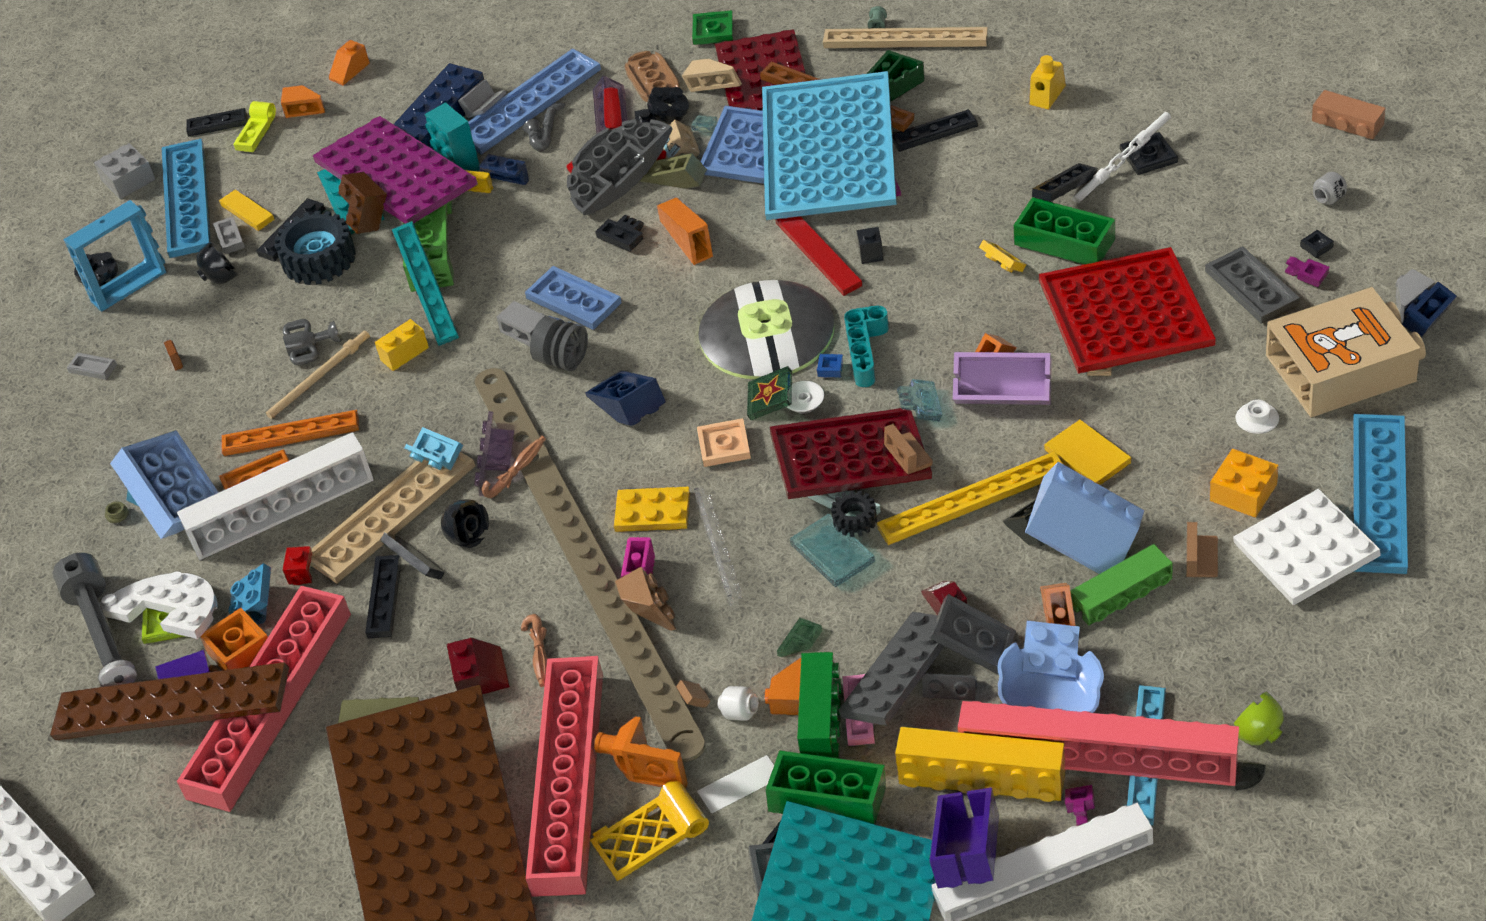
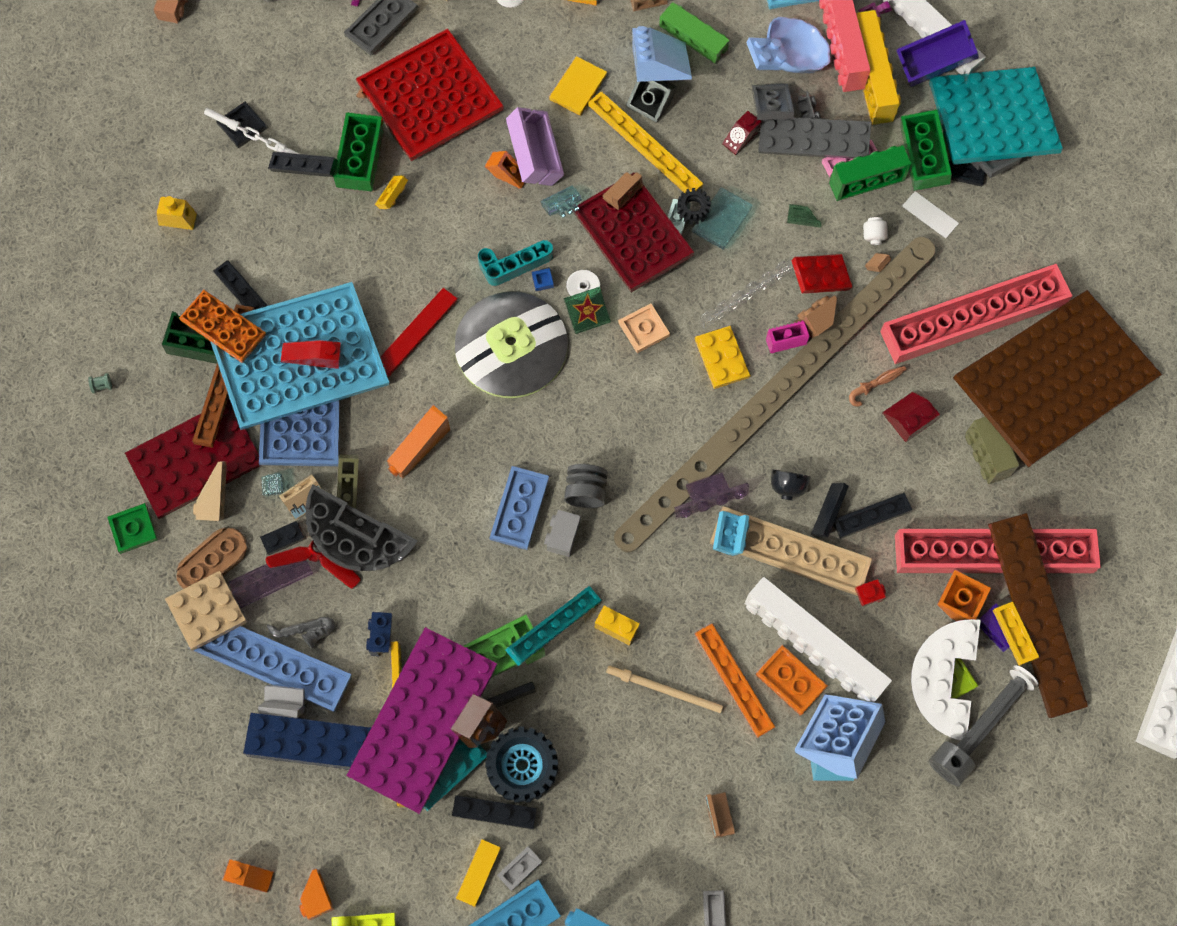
camera: 120 degrees left, 25 degrees up
olive plate [105,501,129,523] -> none
dark orange tile [164,340,183,371] -> none
black cylinder [196,241,238,284] -> none
dark azure plate [228,563,271,625] -> none
dark grey piece [282,319,341,366] -> none
teal brick [425,102,480,171] -> none
nougat piece [481,436,546,499] -> none
dark blue slope [585,370,666,426] -> none
yellow piece [590,781,709,881] -> none
orange plate [594,717,688,789] -> none
black hinge [595,215,644,252] -> none
black plate [647,87,689,122] -> none
orange slope [765,658,801,715] -> none
tan plate [823,27,988,48] -> none
black brick [856,227,884,264] -> none
orange slope [1040,583,1076,626] -> none
none -> tan plate [165,571,247,651]
none -> orange tile [179,290,266,363]
none -> red slope [281,340,341,369]
none -> black tile [486,681,536,708]
none -> medium nougat panel [705,793,735,838]
none -> red plate [791,254,852,294]
none -> yellow plate [992,602,1039,666]

